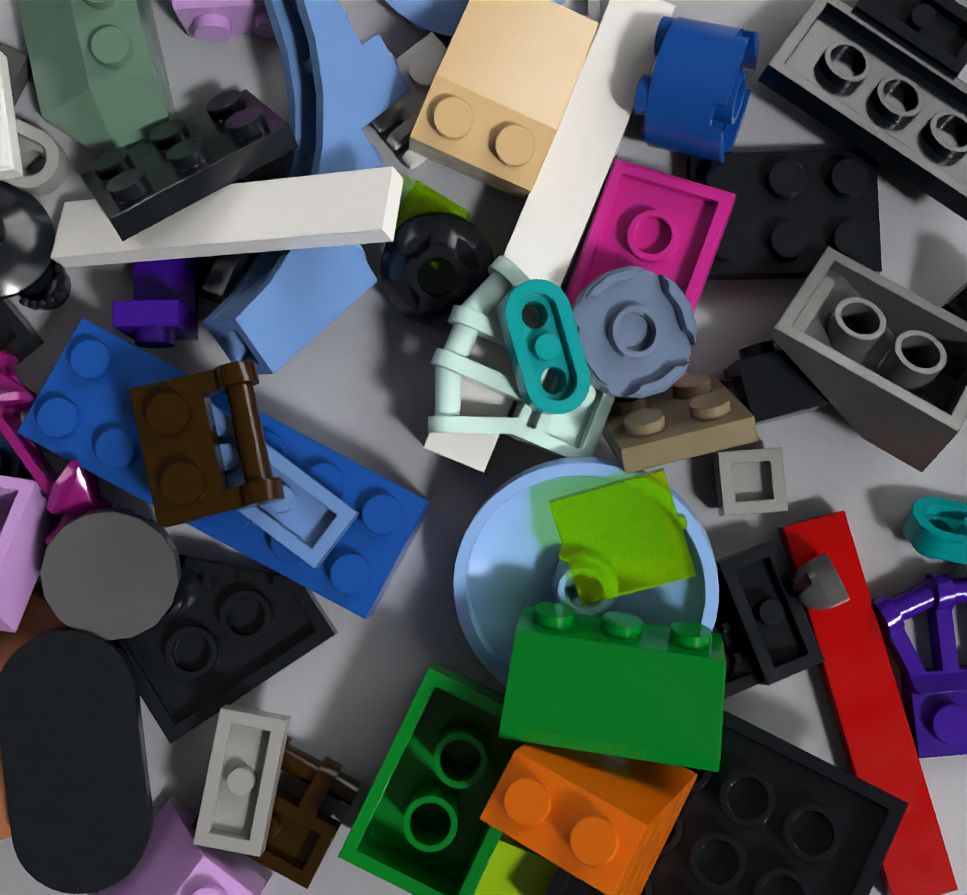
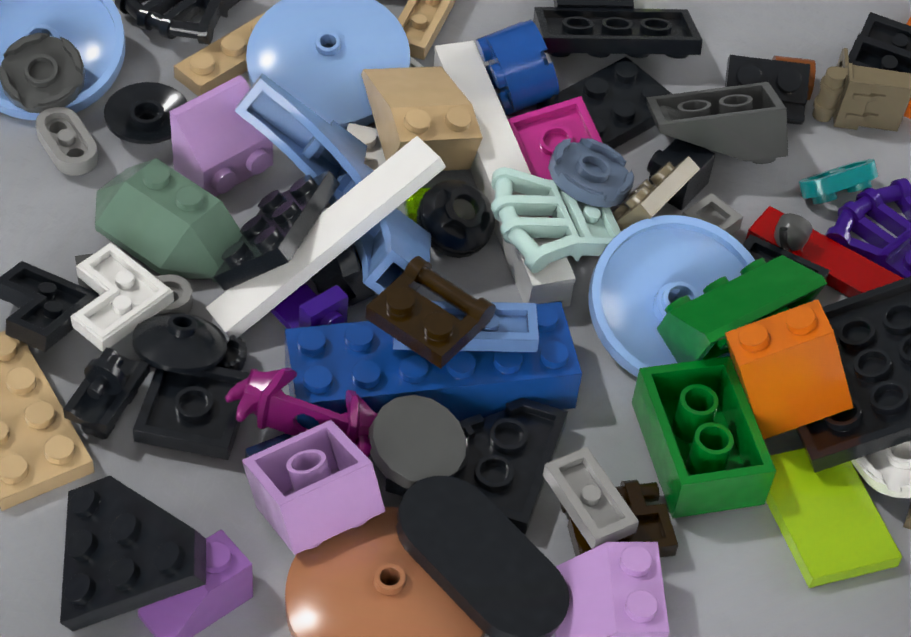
camera: 45 degrees left, 35 degrees down
teal plate [498,279,590,415] -> none
clear neon green piece [549,467,696,606] -> none

